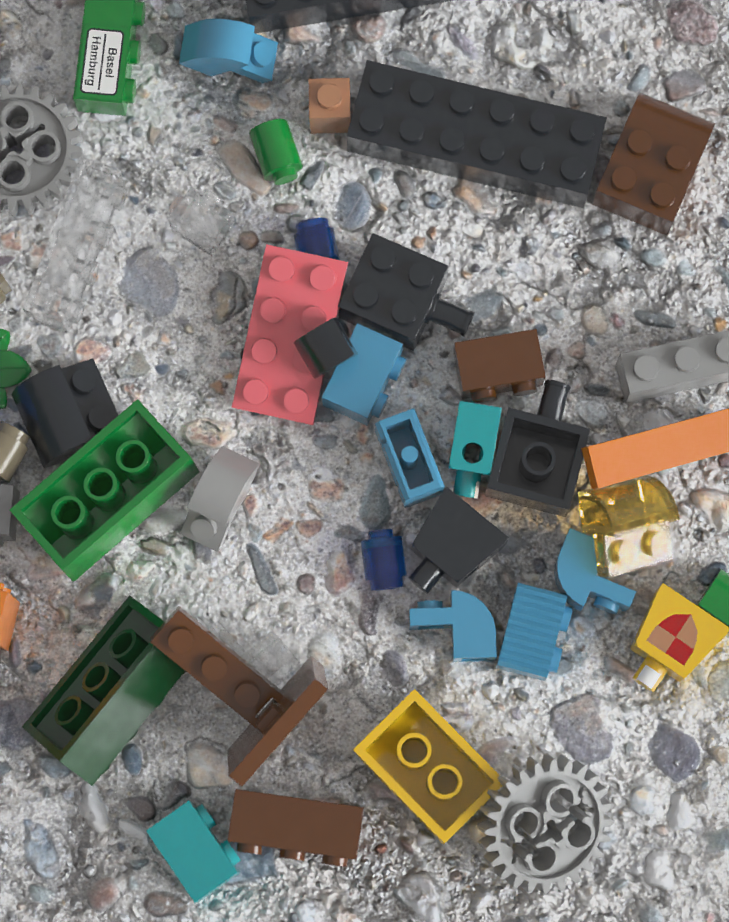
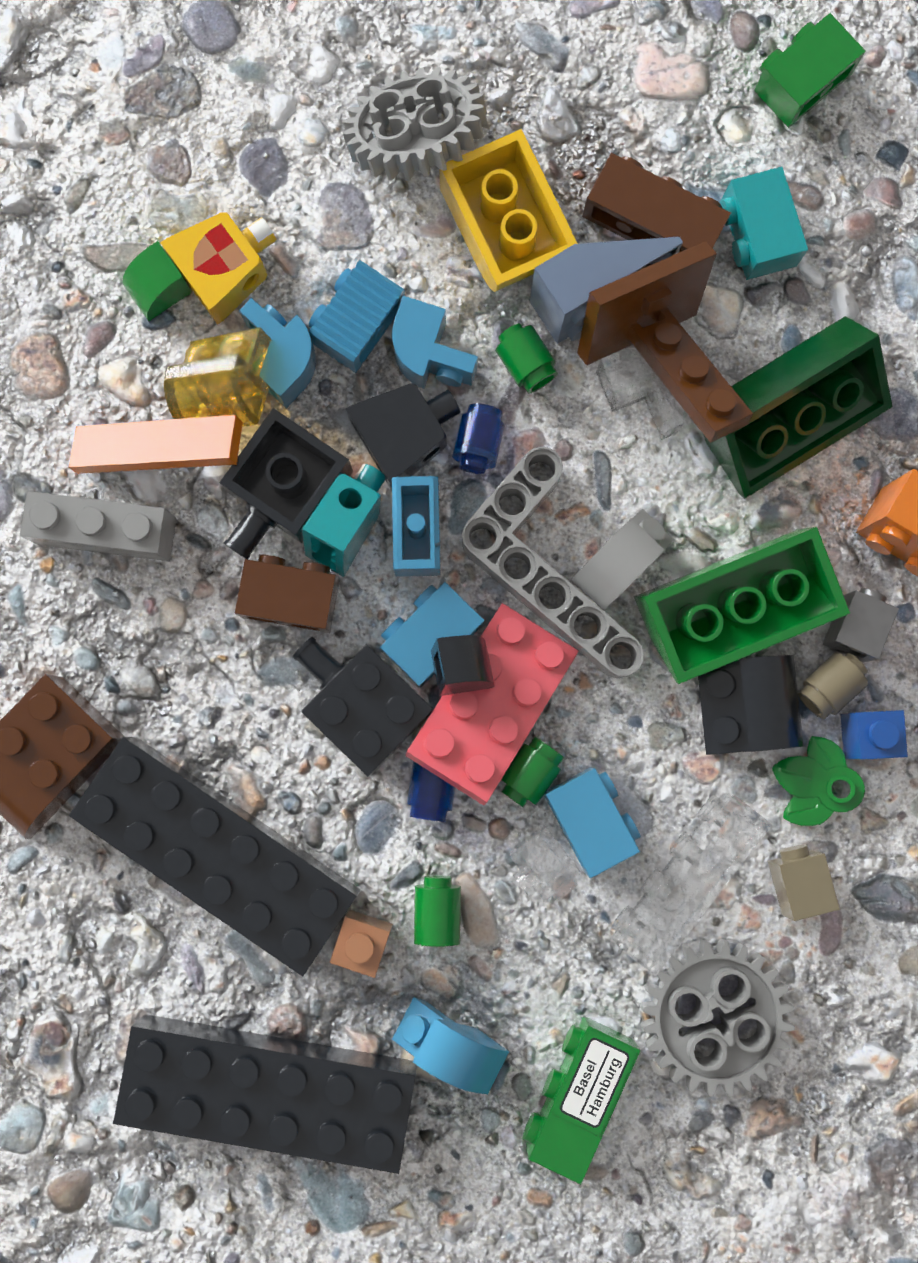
camera: 165 degrees left, 5 degrees up
none -> light grey beam [462,447,644,679]
none -> green brick [495,323,558,394]
none -> green brick [501,736,564,808]
none -> sand blue slope [529,237,683,344]
none -> dark azure brick [544,767,641,879]

